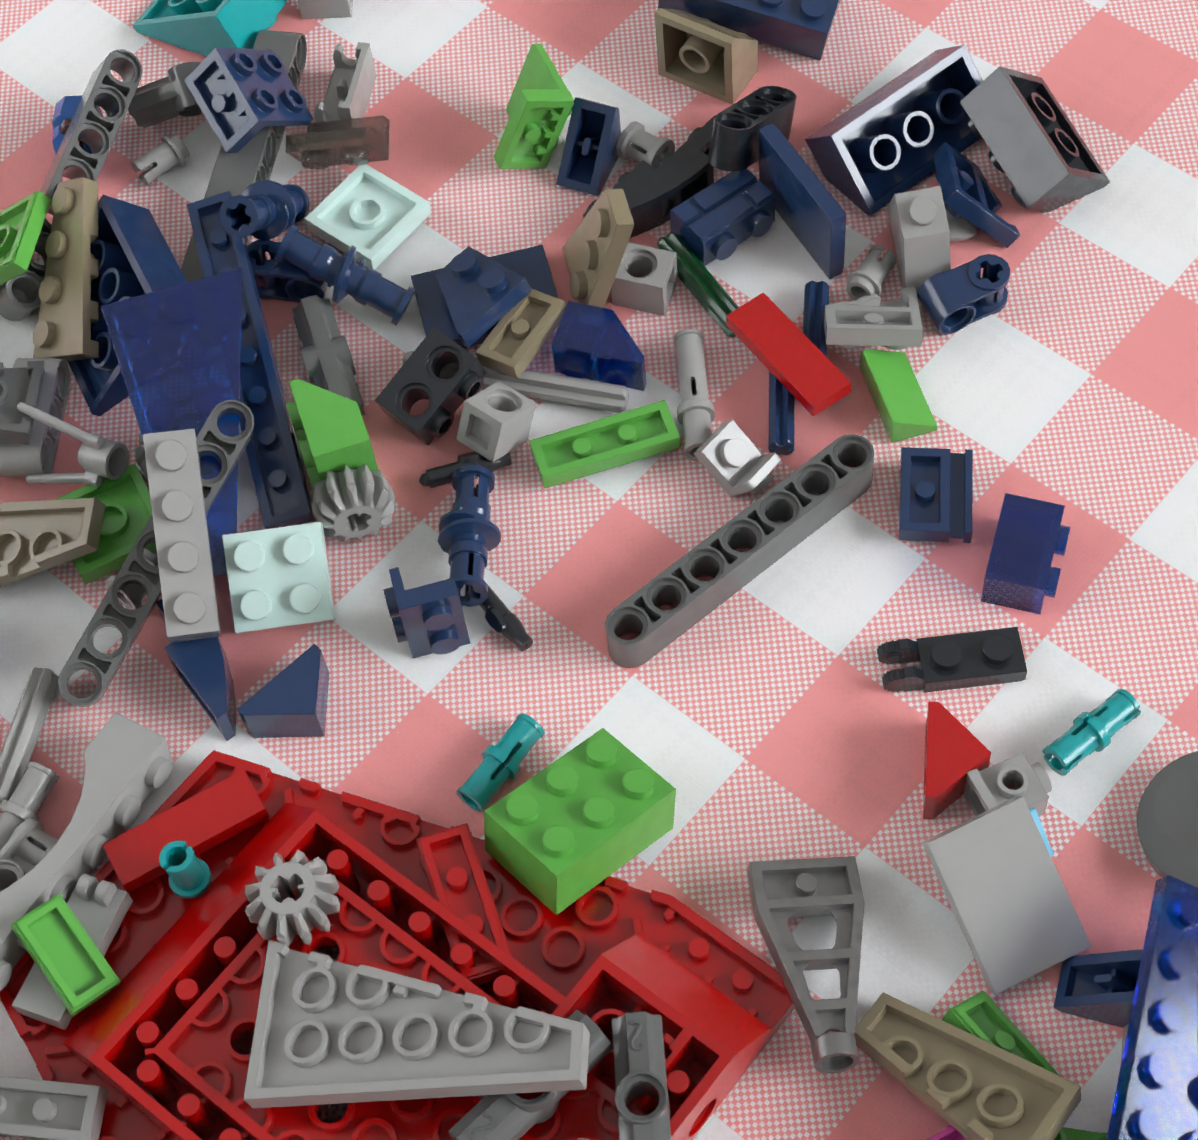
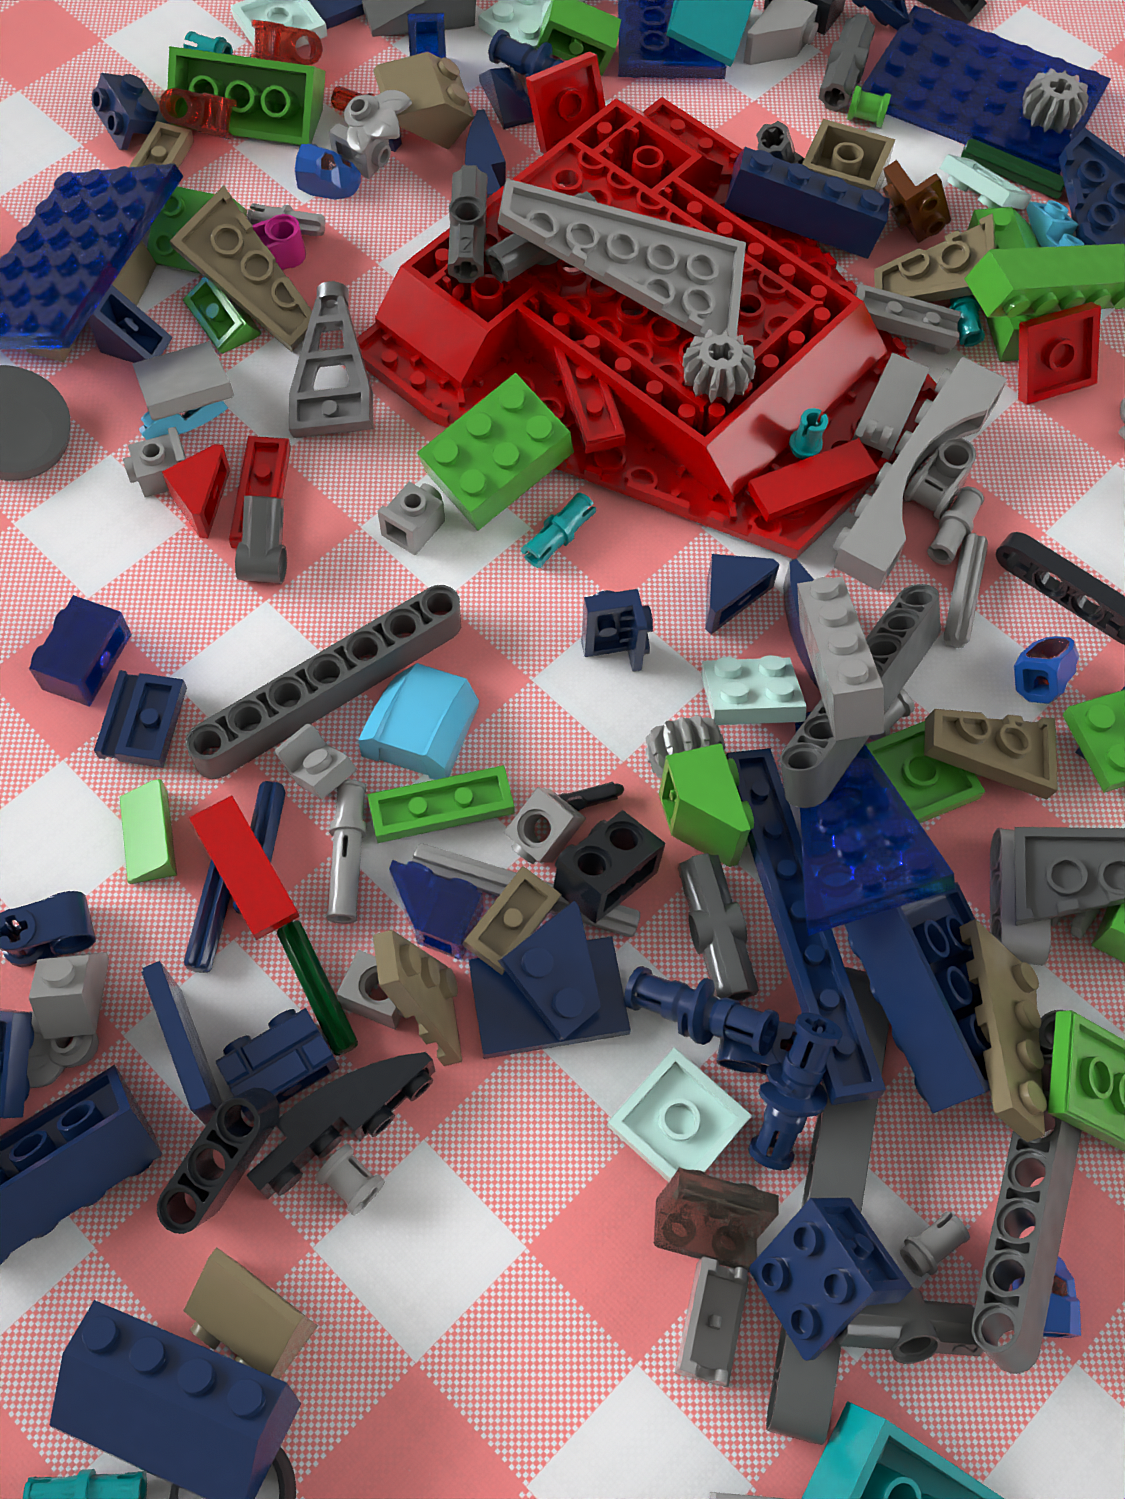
camera: 175 degrees right, 5 degrees up
bright green tile [12,893,121,1017] -> none
light grey plant [17,402,129,487] -> none
dark blue piece [438,465,501,607] -> none
black piece [479,580,533,651] -> none
bright green bracket [493,44,574,169] -> none
dark blue slope [556,97,621,196] -> none
light grey wing [824,287,923,350] -> none
light grey pin [846,245,896,300] -> none
black hinge [877,627,1027,693] -> none
teal pin [1042,688,1141,776] -> none
none -> red tile [229,436,291,548]
none -> dark grey piece [235,495,287,584]
none -> medium azure slope [358,663,480,780]
none -> light grey brick [377,481,445,555]

